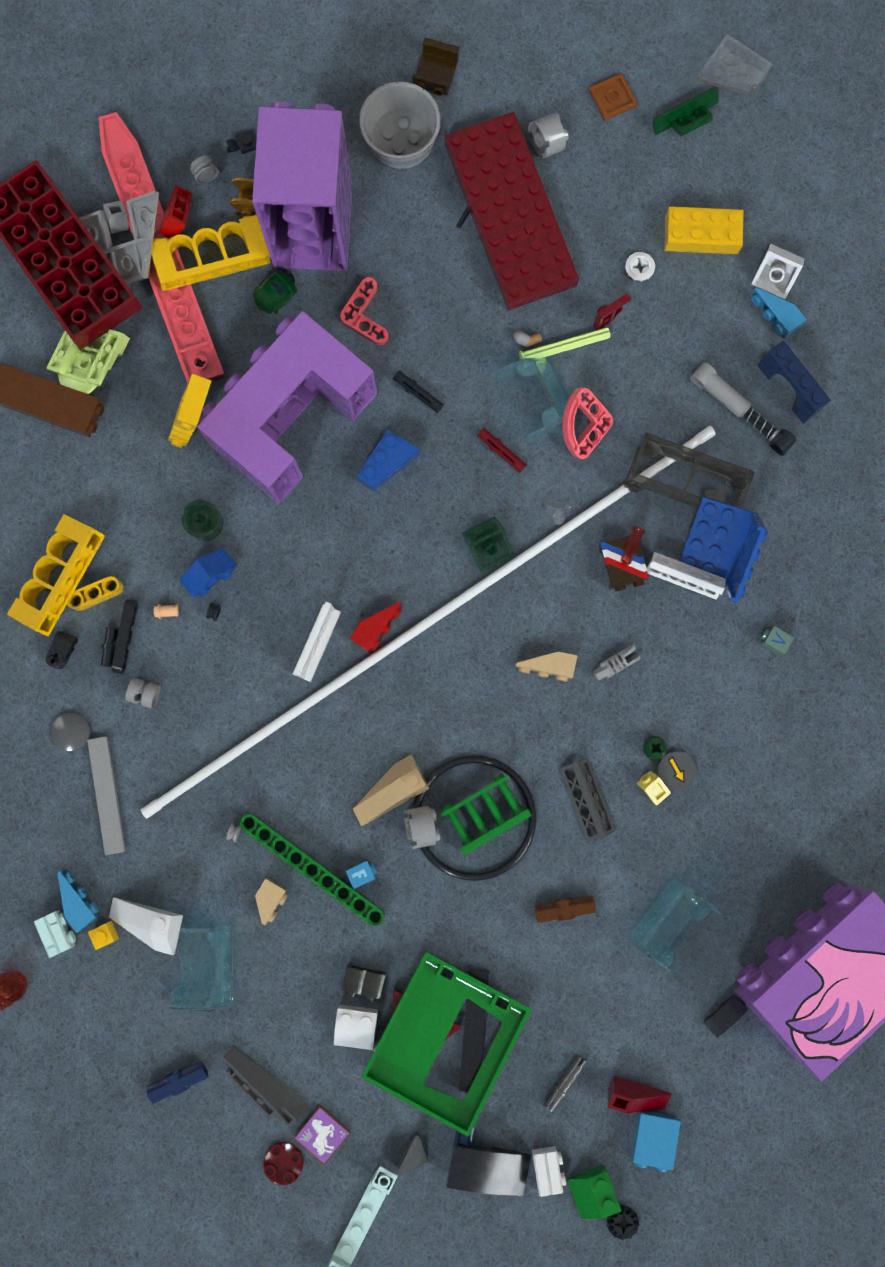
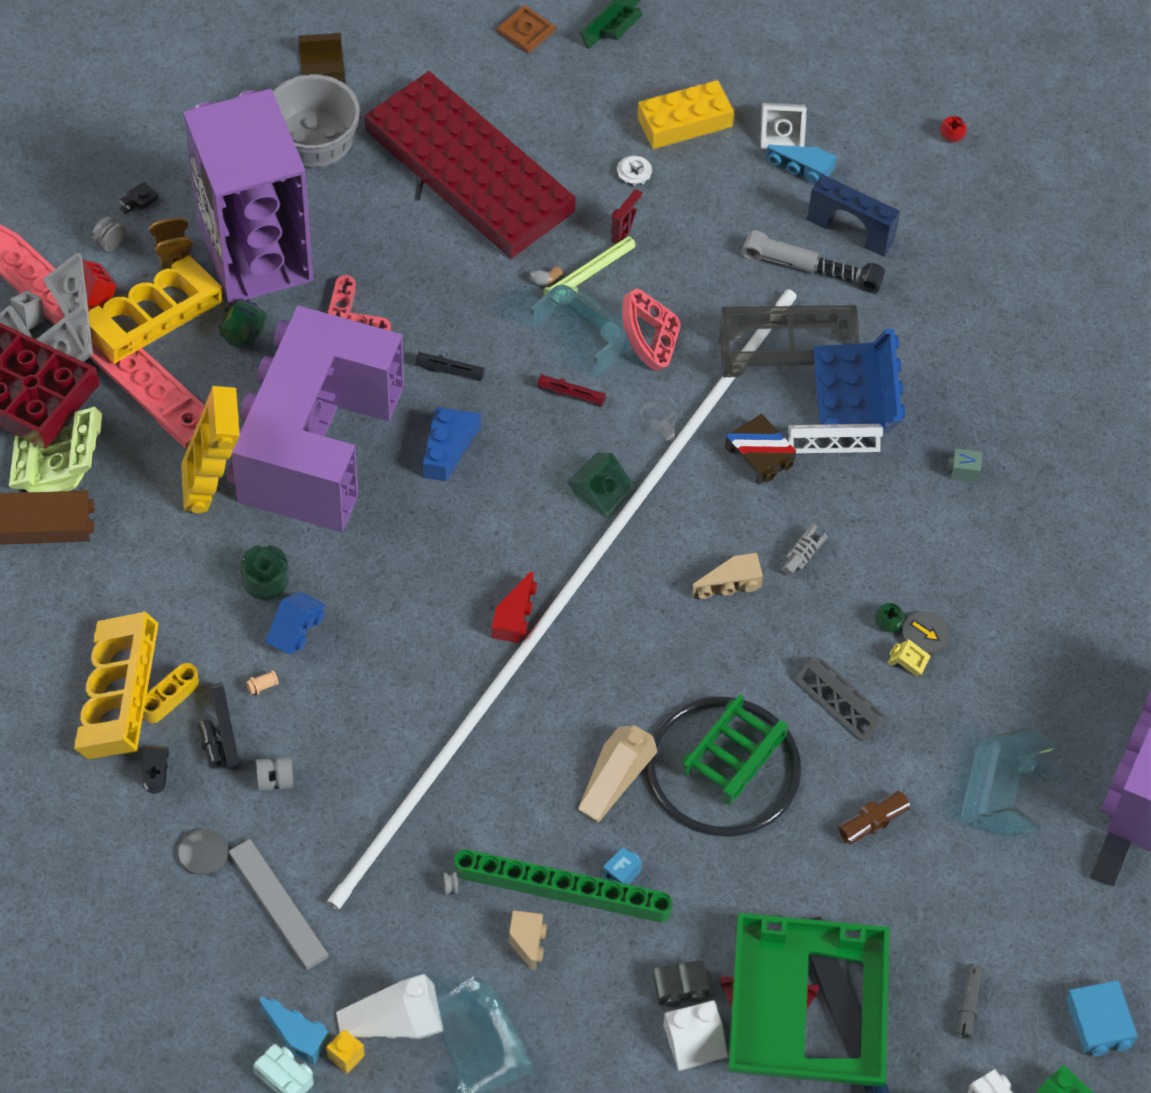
camera: 25 degrees left, 25 degrees down
black bush [206,602,221,621] -> none
white fence [293,602,341,682] -> none
light grey brick [404,806,440,849] -> none
light grey brick [528,113,569,159] -> none
dark red slope [608,1076,672,1113] -> none
clear red axle [620,527,645,565] -> none

